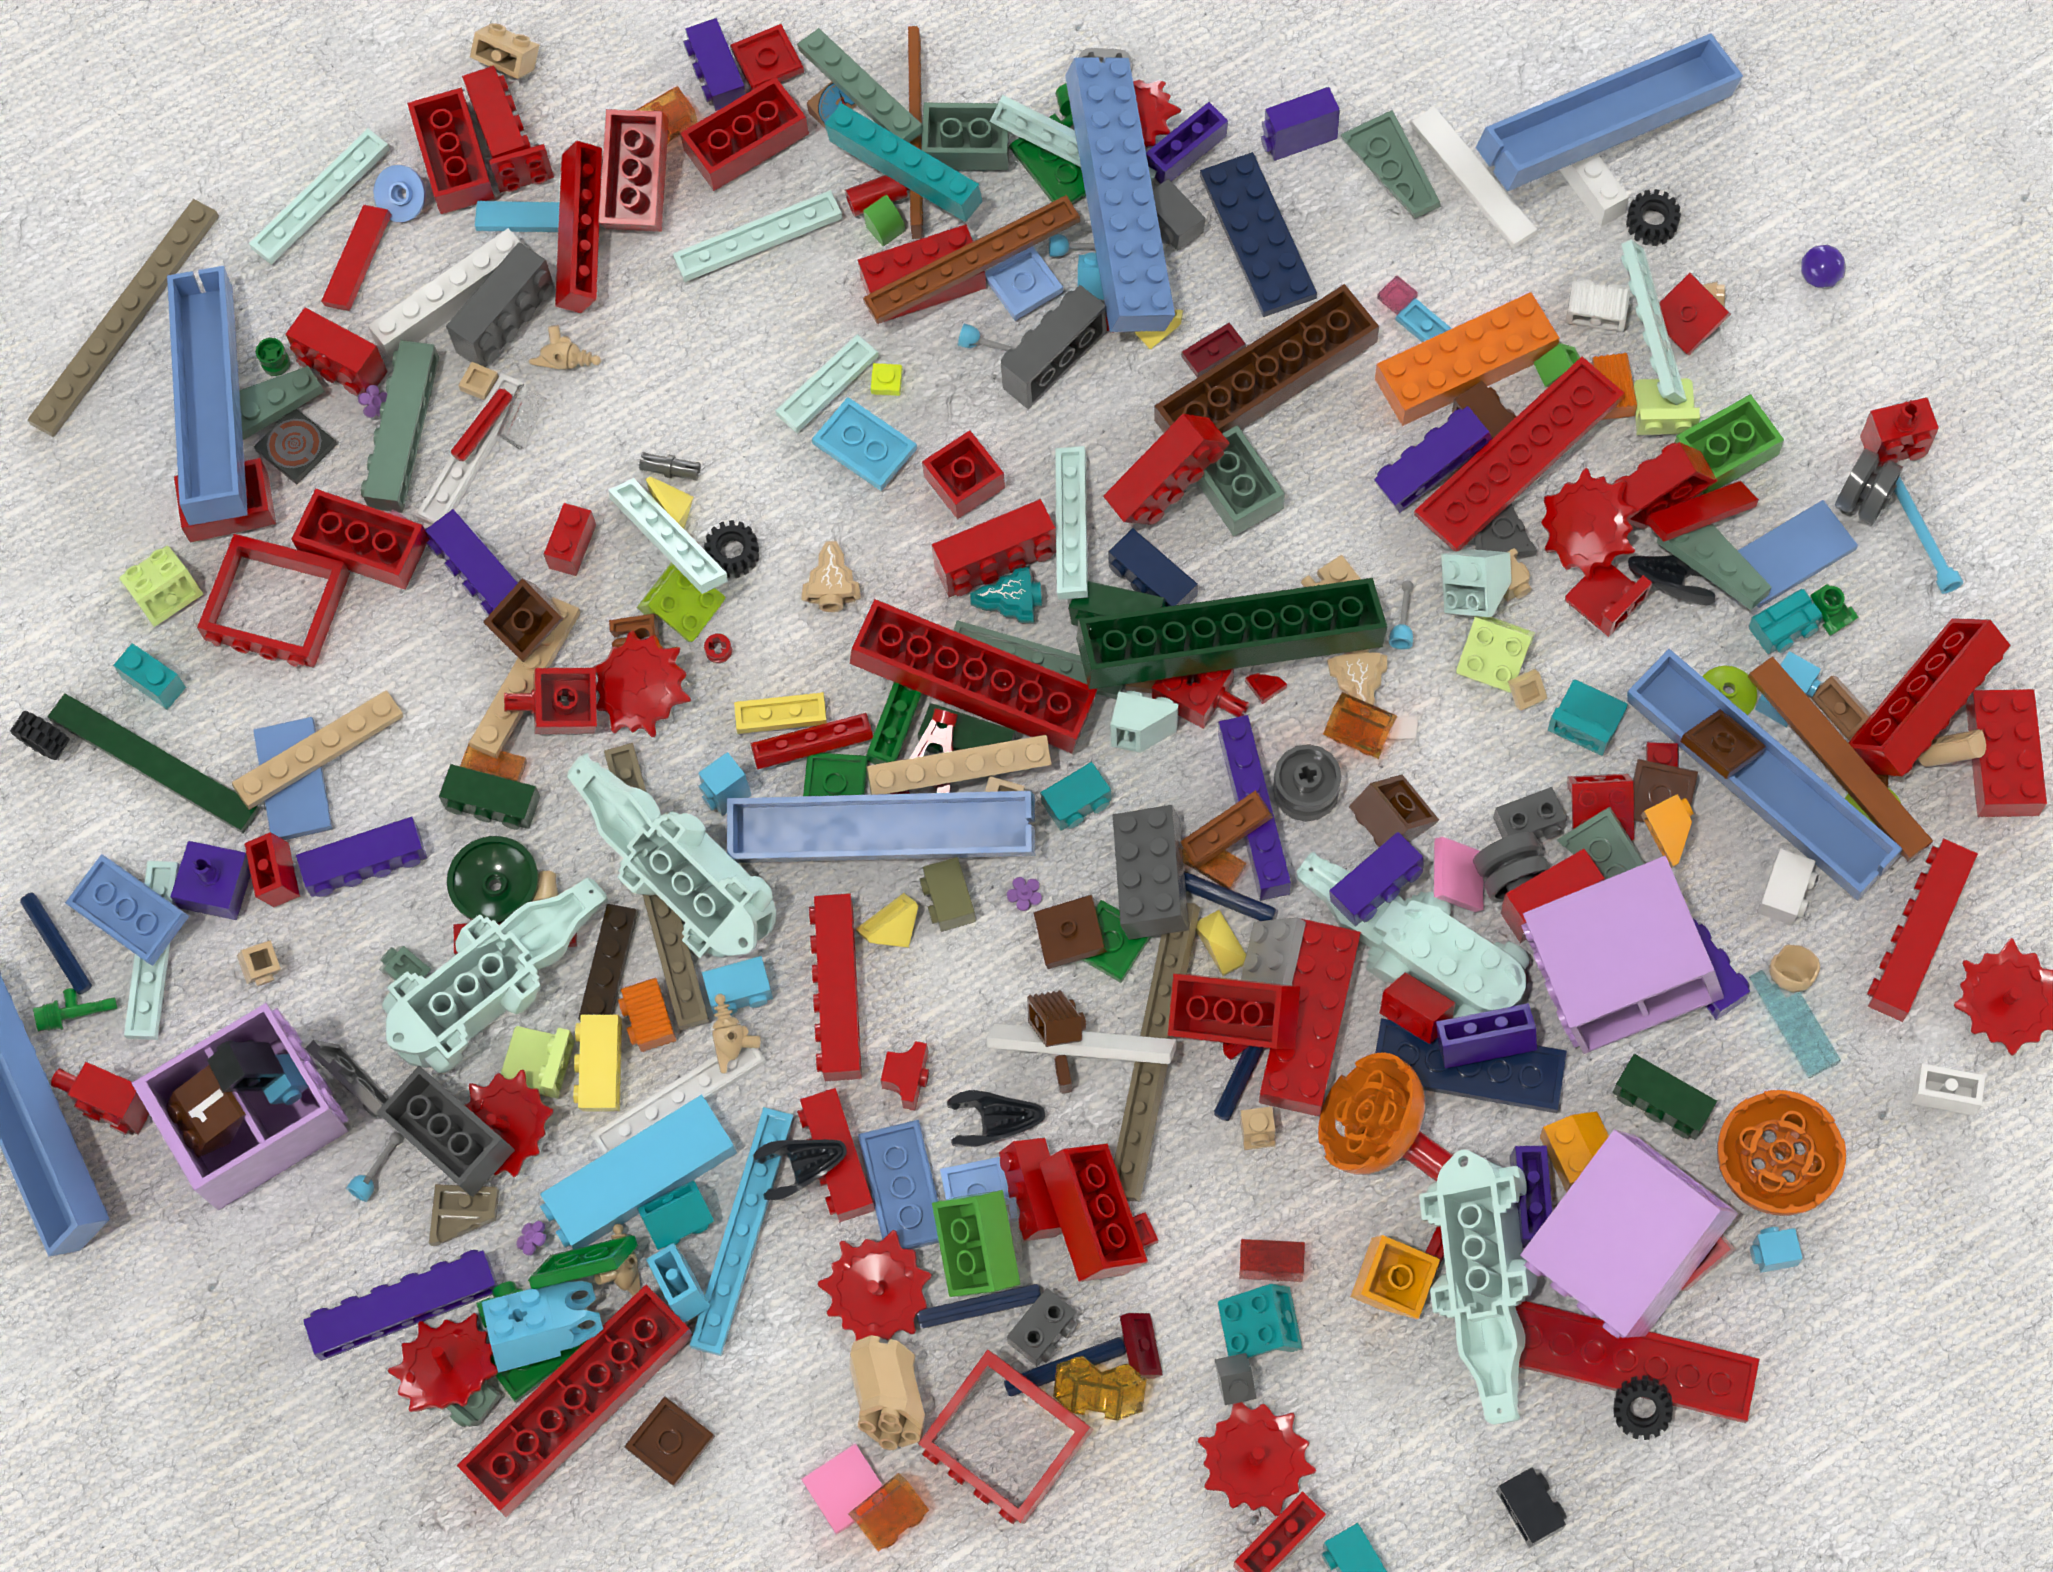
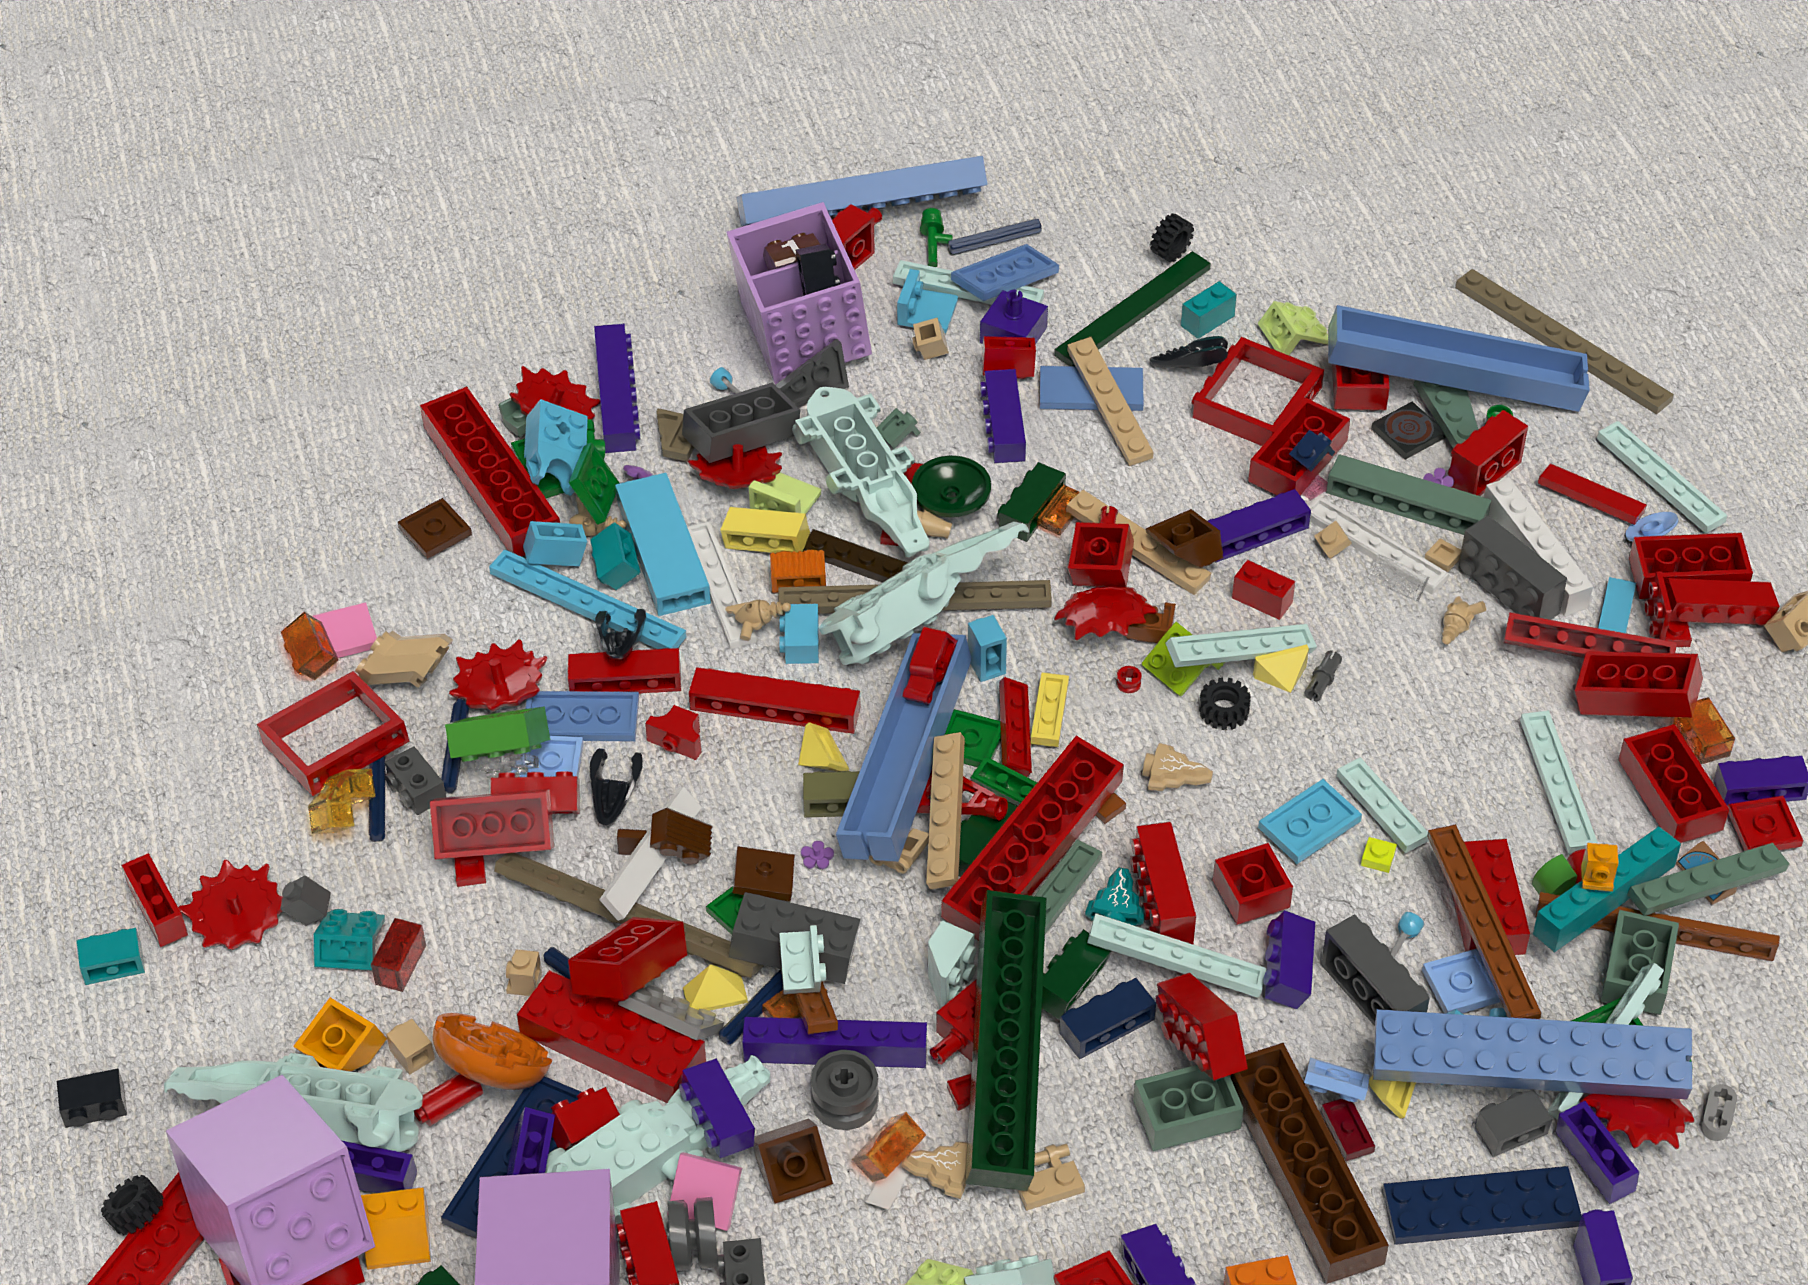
camera: 100 degrees right, 20 degrees down
red axle [451,388,513,461] -> none
teal brick [1040,762,1112,831] -> none
dark red plate [1119,1313,1163,1379] -> none
medium azure hinge [1389,580,1414,649] -> none
none -> tan brick [386,1018,435,1075]
none -> light aqua bracket [779,925,826,994]
none -> medium azure bracket [897,269,958,333]
none -> red piece [902,627,957,704]
none -> black animal [1149,336,1228,367]
none -> dark purple brick [1263,910,1316,1009]
none -> dark blue bracket [1289,429,1335,472]
none -> light blue plate [1304,1057,1370,1102]
none -> tan plate [1314,521,1352,559]
none -> light orange brick [1581,843,1618,891]

